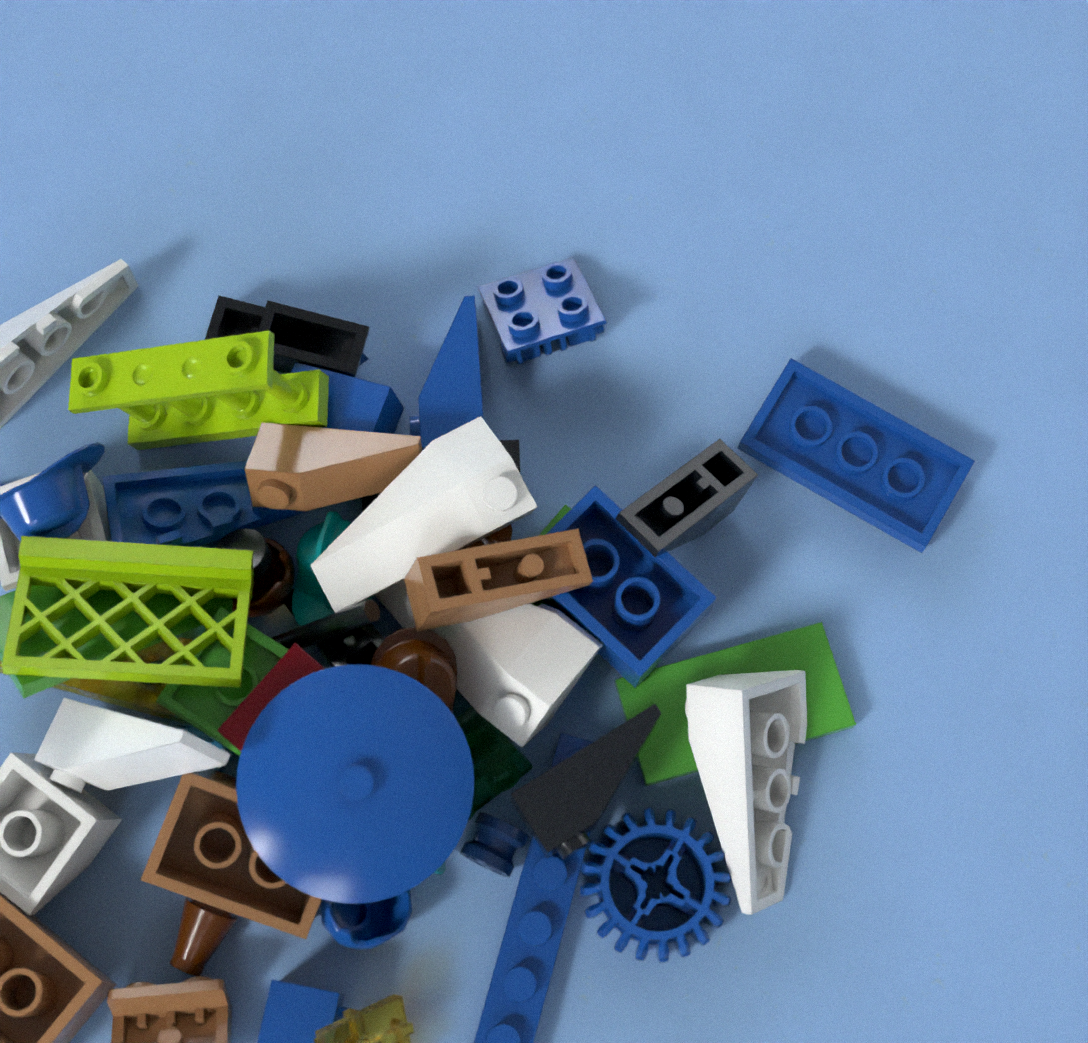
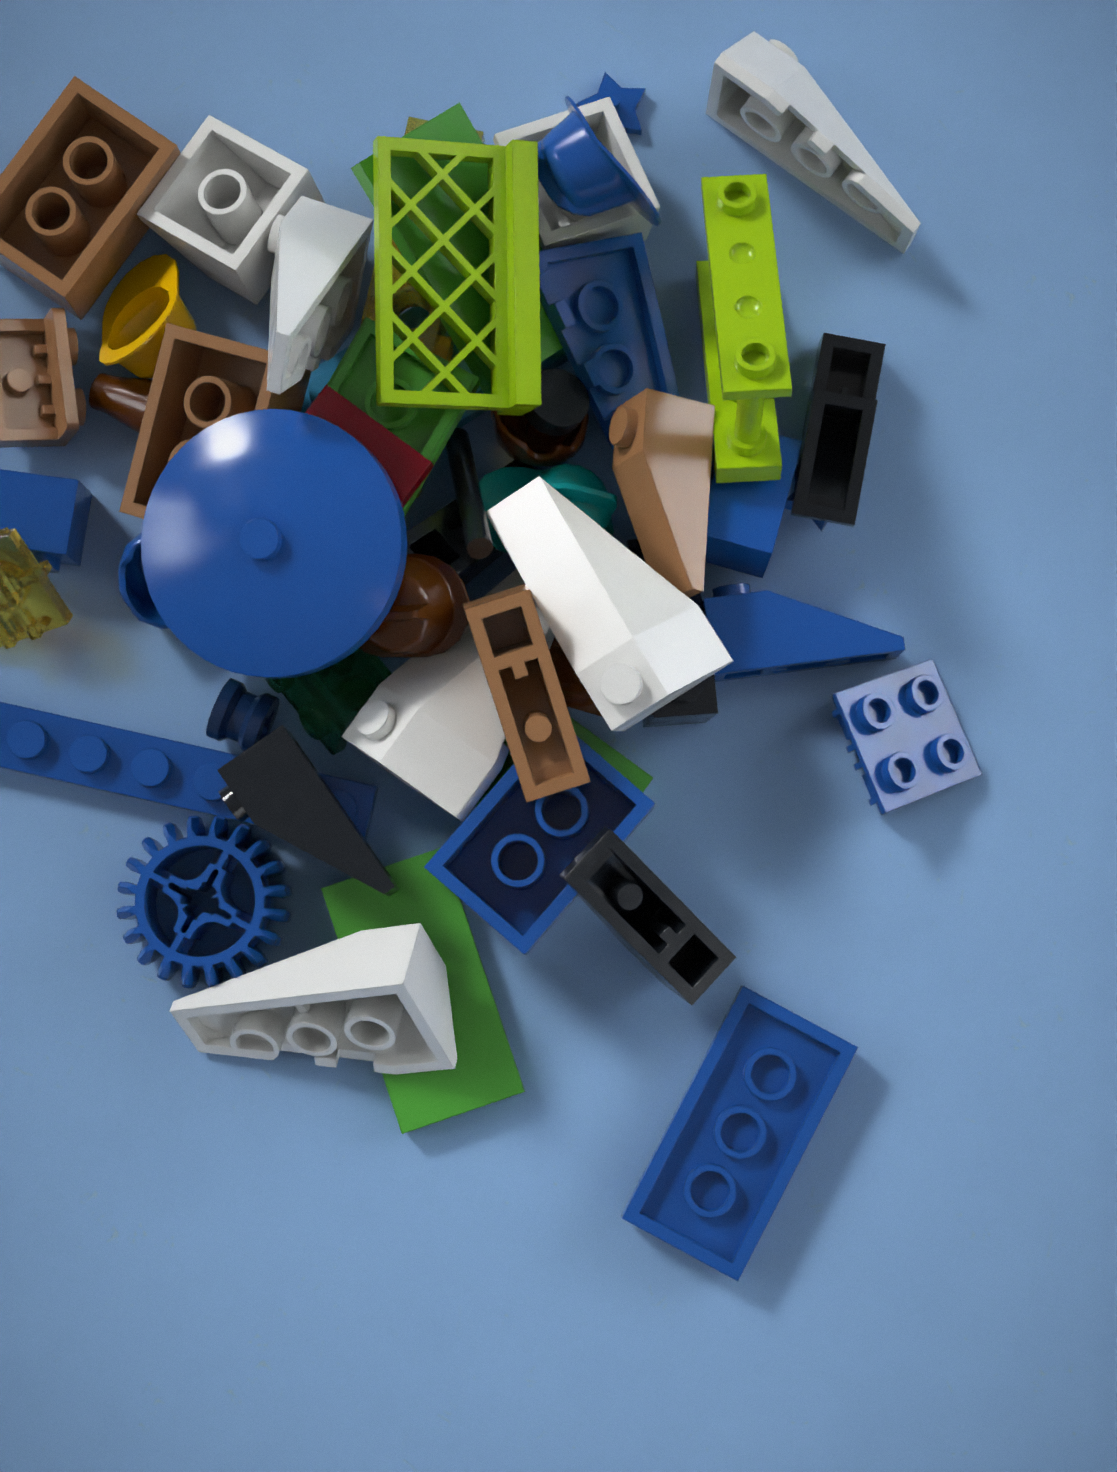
camera: 90 degrees right, 10 degrees up
none -> yellow piece [99,254,197,379]

